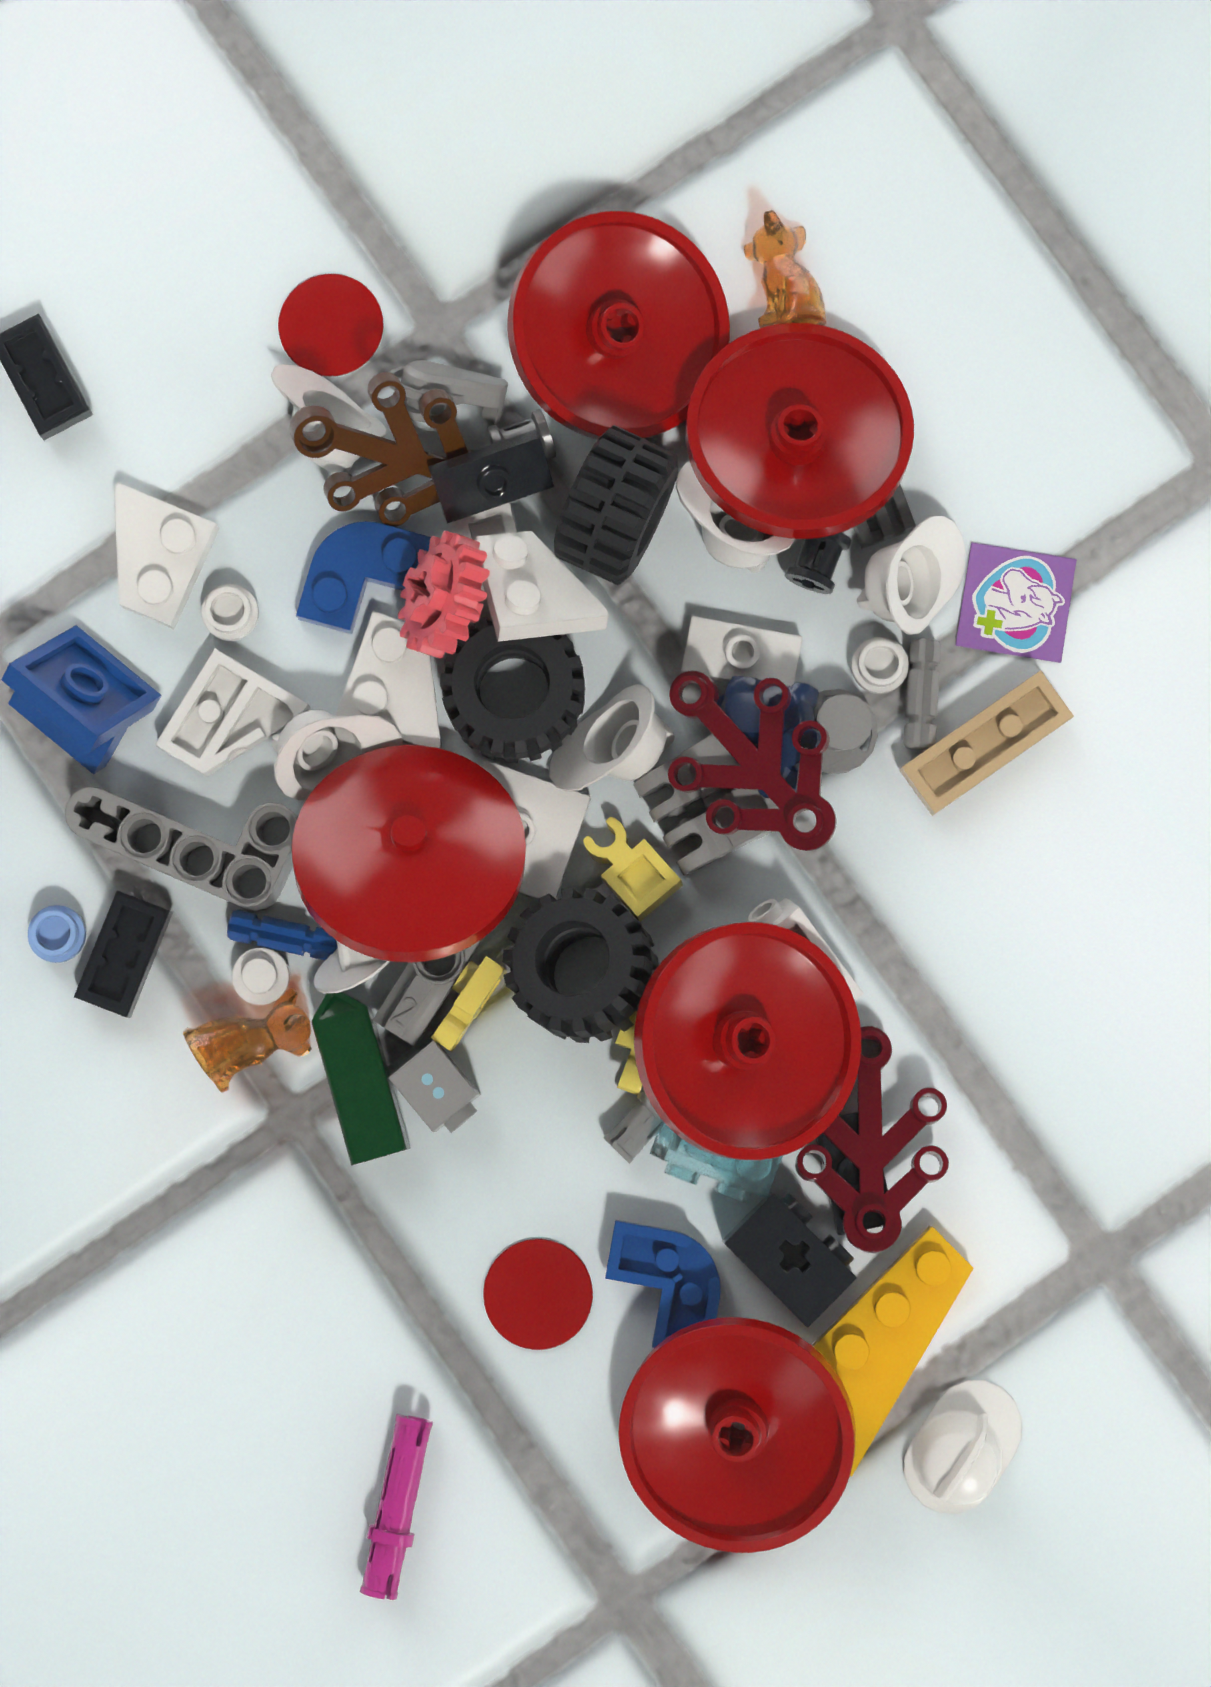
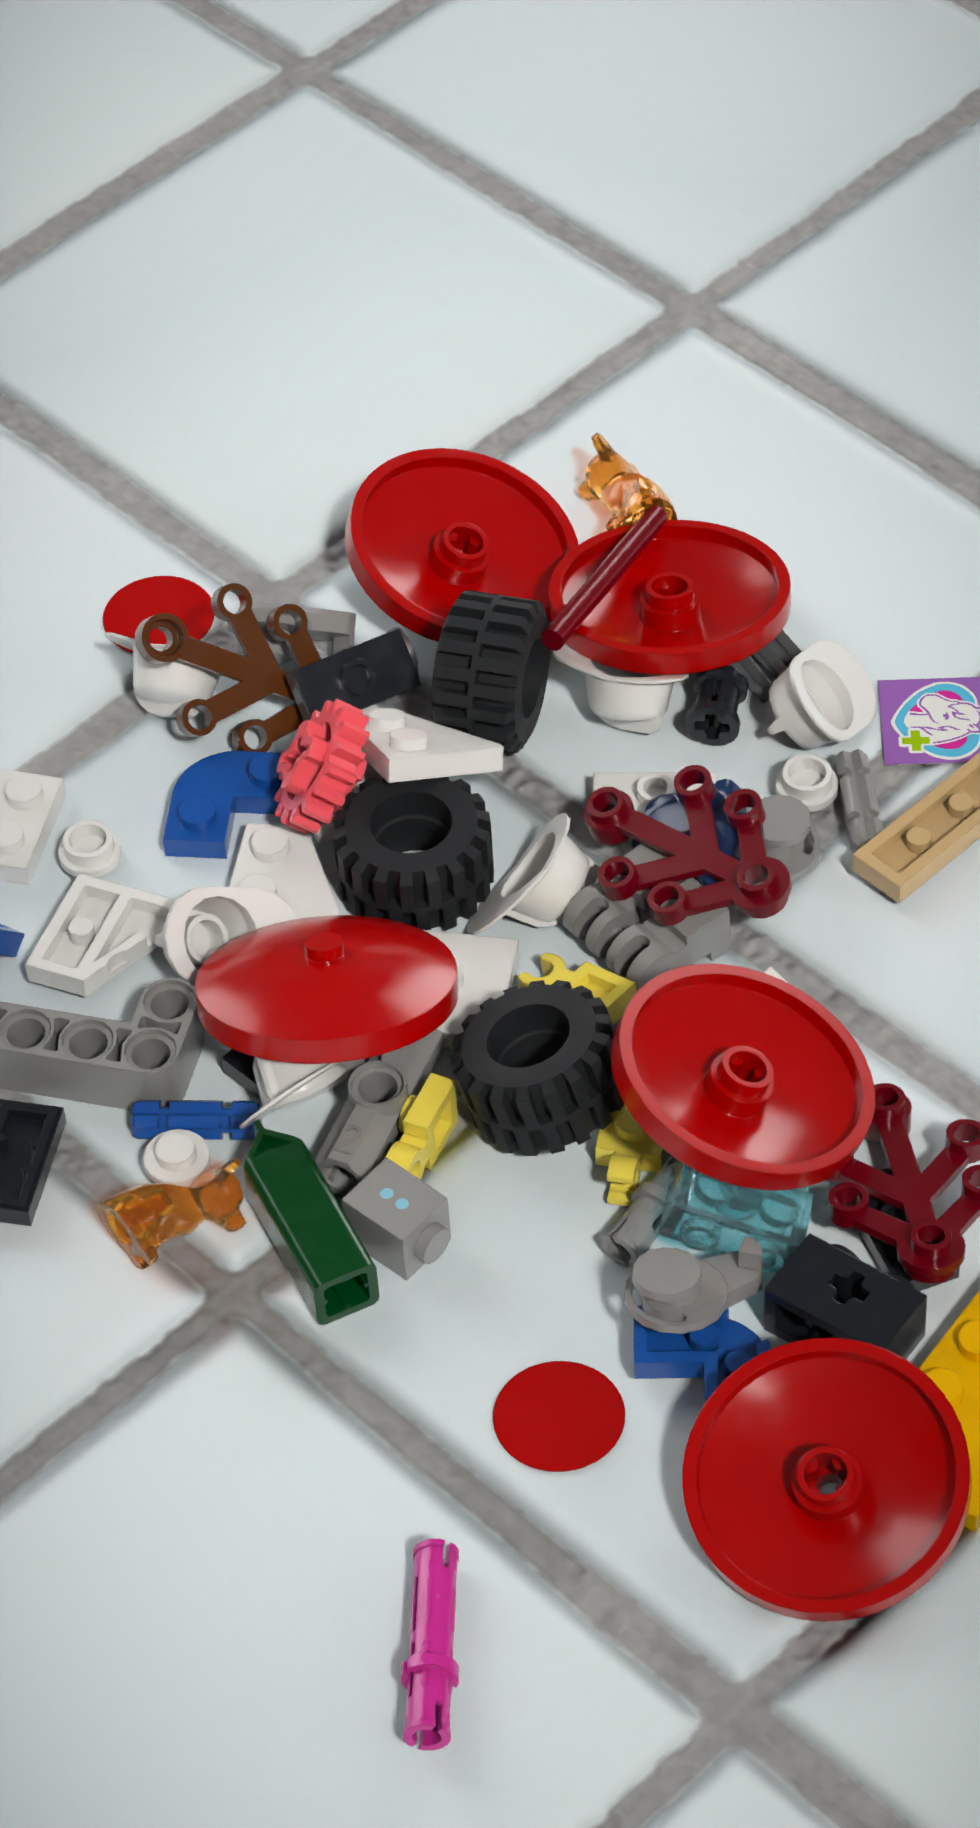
camera: 10 degrees left, 35 degrees down
none -> dark red bar [542,505,668,651]
none -> light grey piece [624,1236,762,1334]

